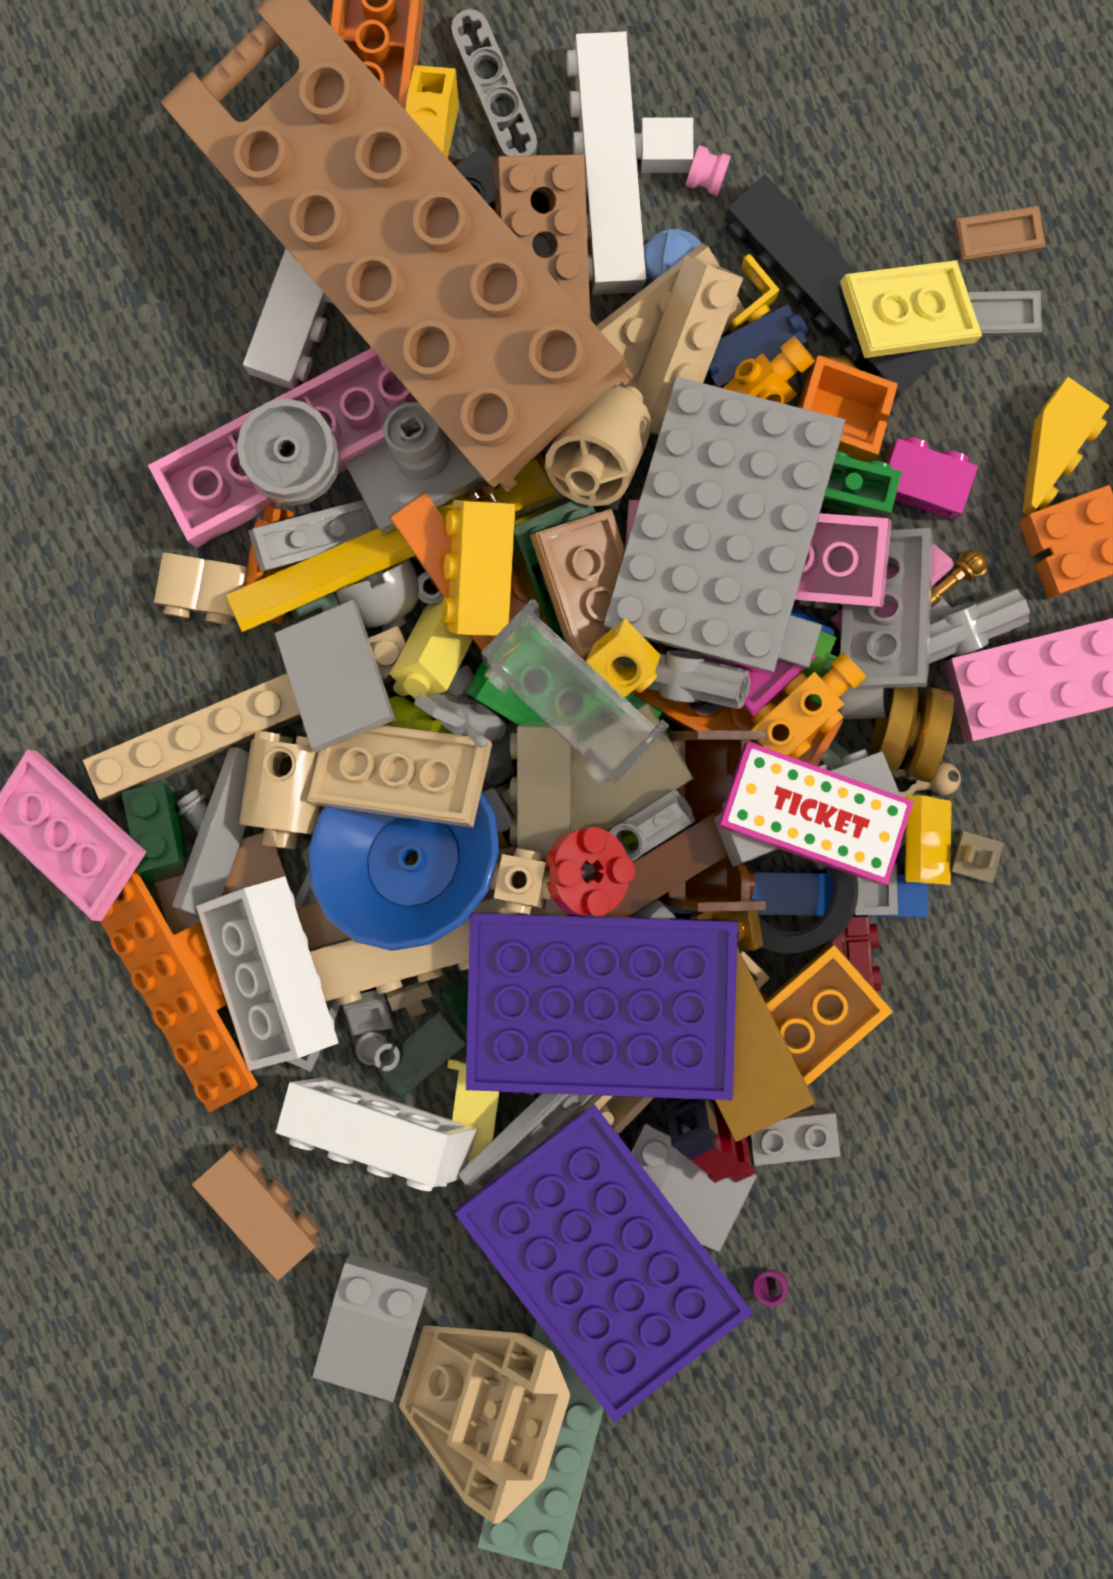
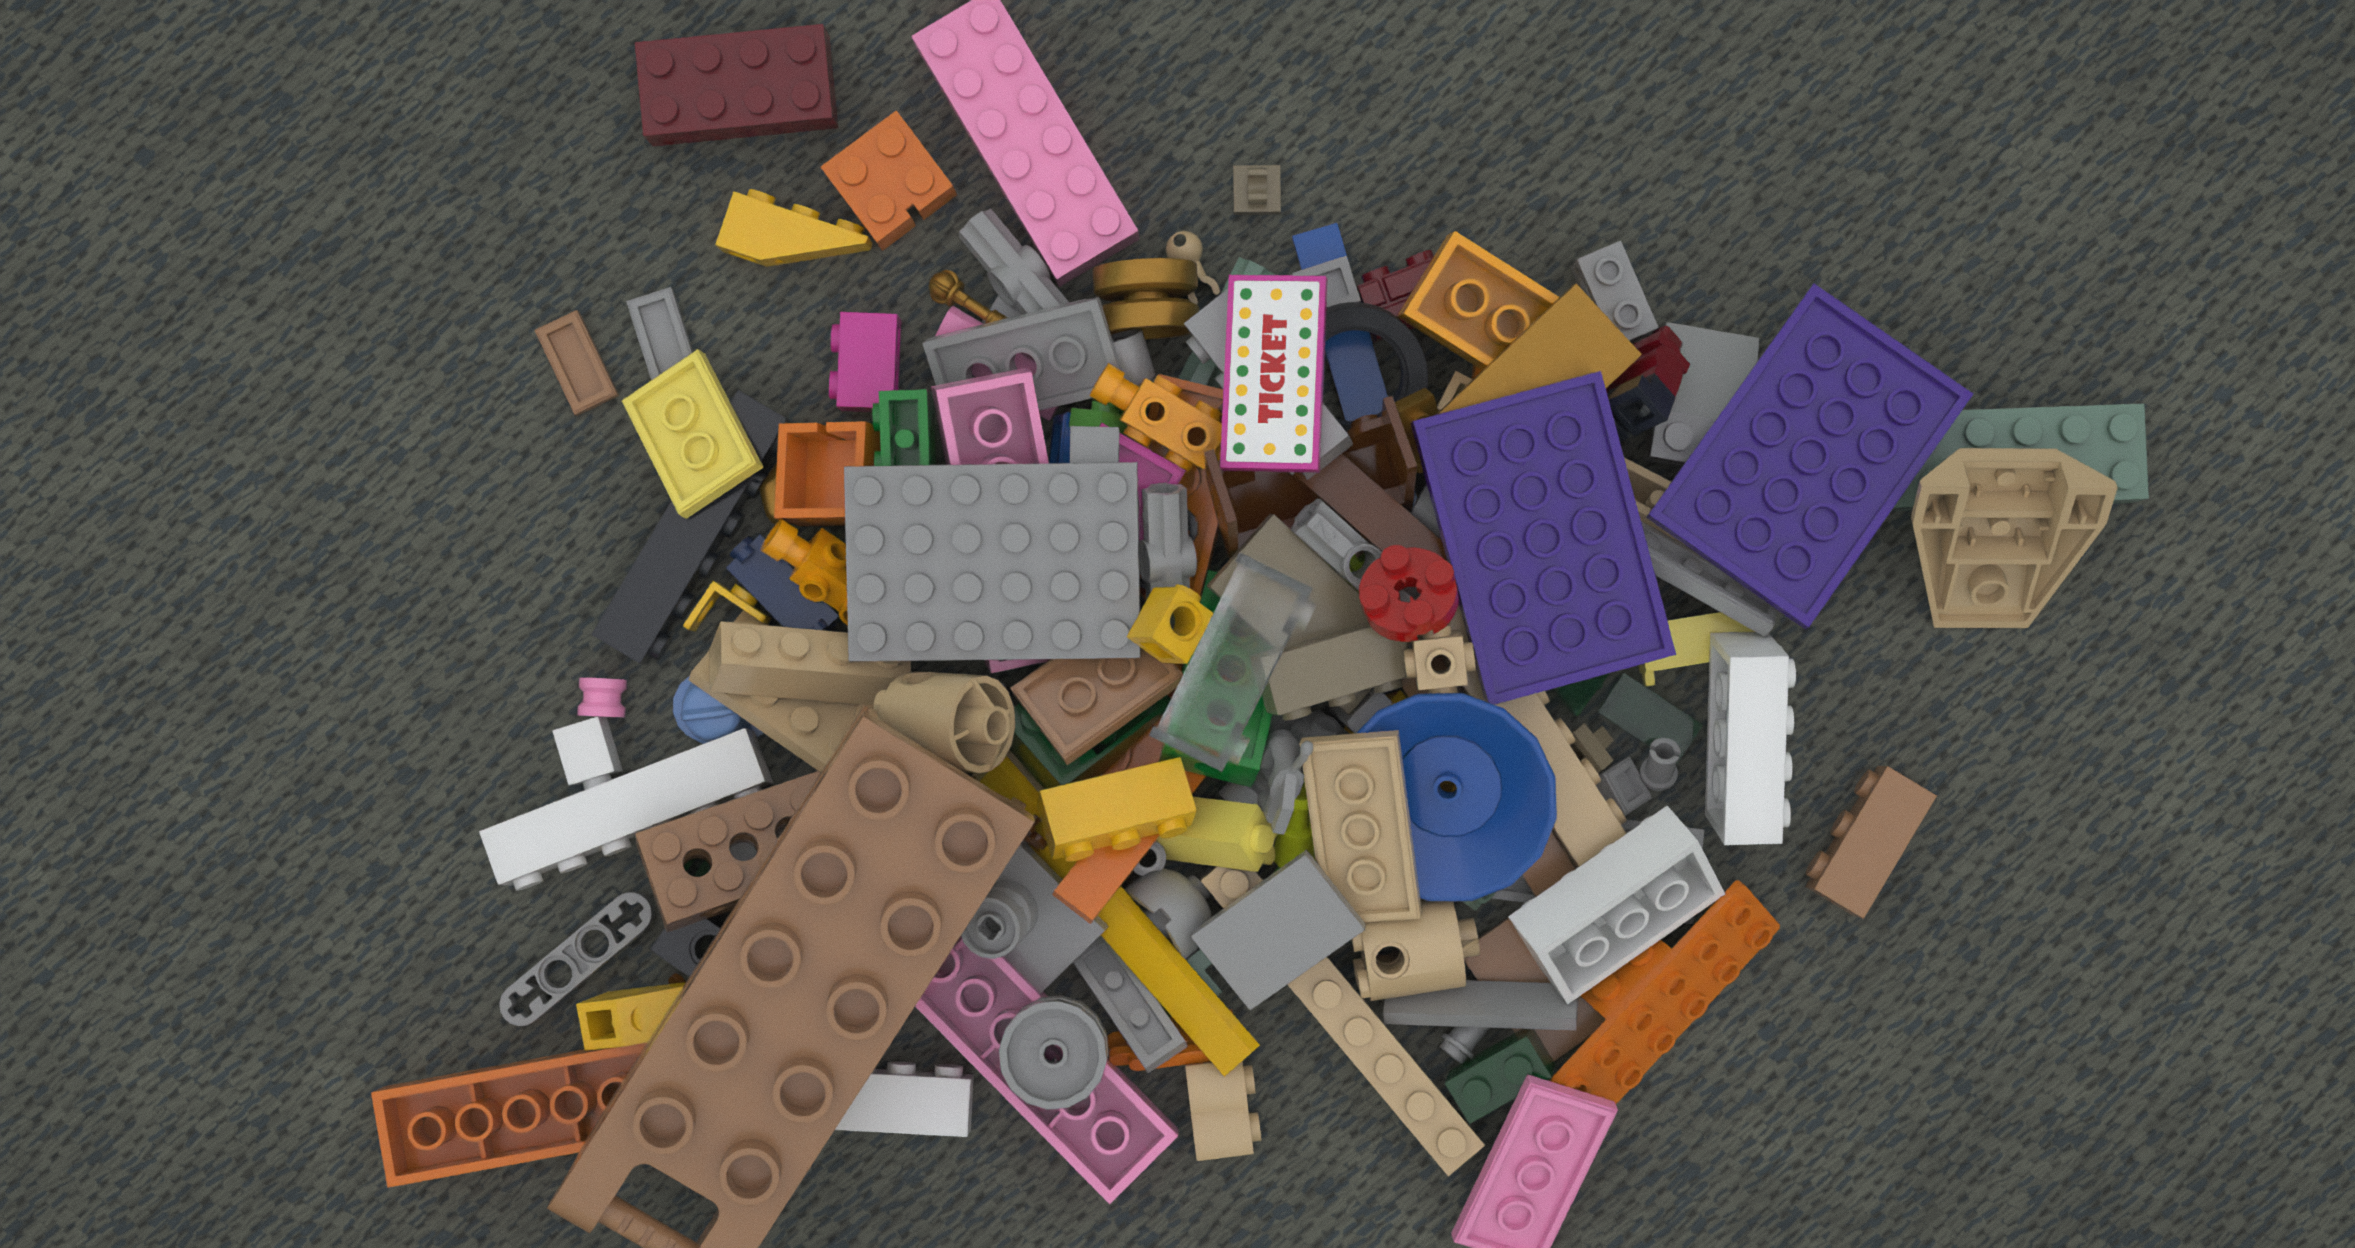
camera: 100 degrees left, 0 degrees up
light grey slope [312,1254,431,1402] -> none
magenta hinge [753,1269,789,1306] -> none
yellow tile [905,795,951,885] -> none

